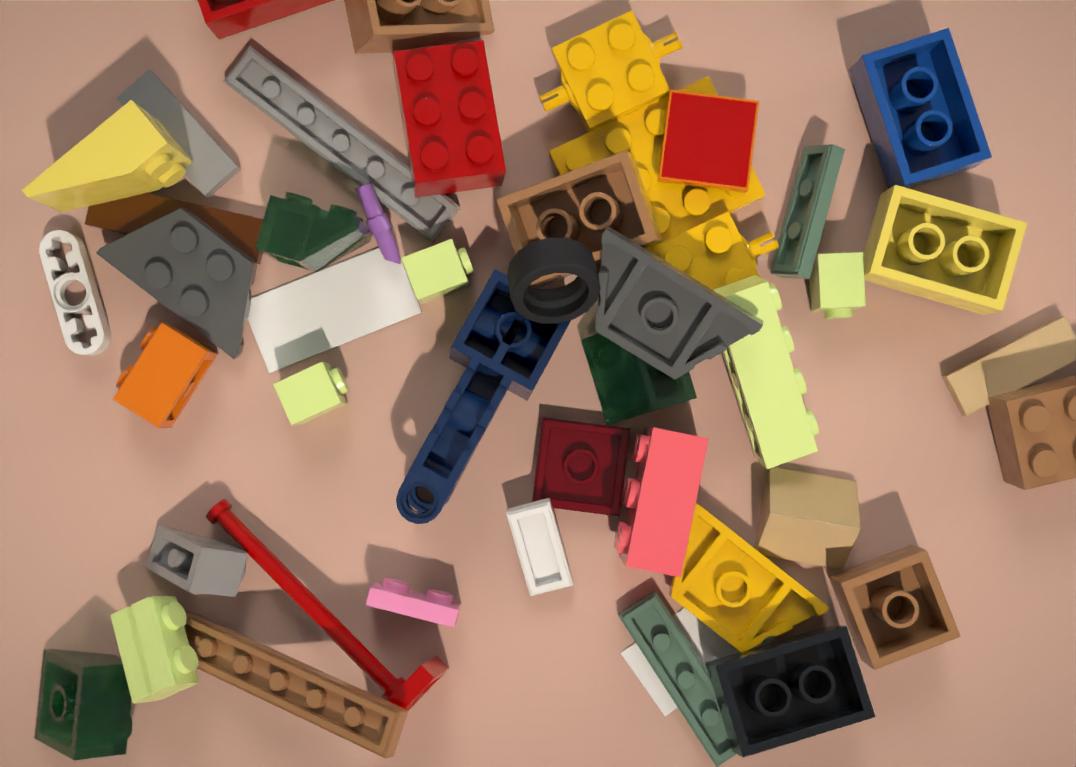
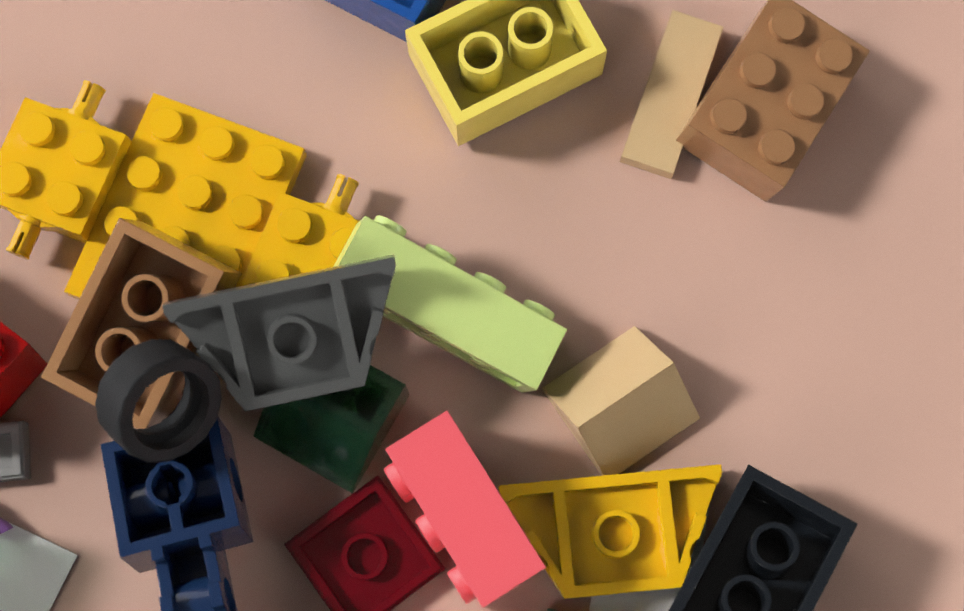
camera: 45 degrees left, 10 degrees down
yellowish green brick [401,239,474,304] -> none
red tile [657,90,759,193] -> none
sand green tile [770,144,845,279] -> none
yellowish green brick [810,252,866,319] -> none
medium nougat brick [828,545,961,670] -> none

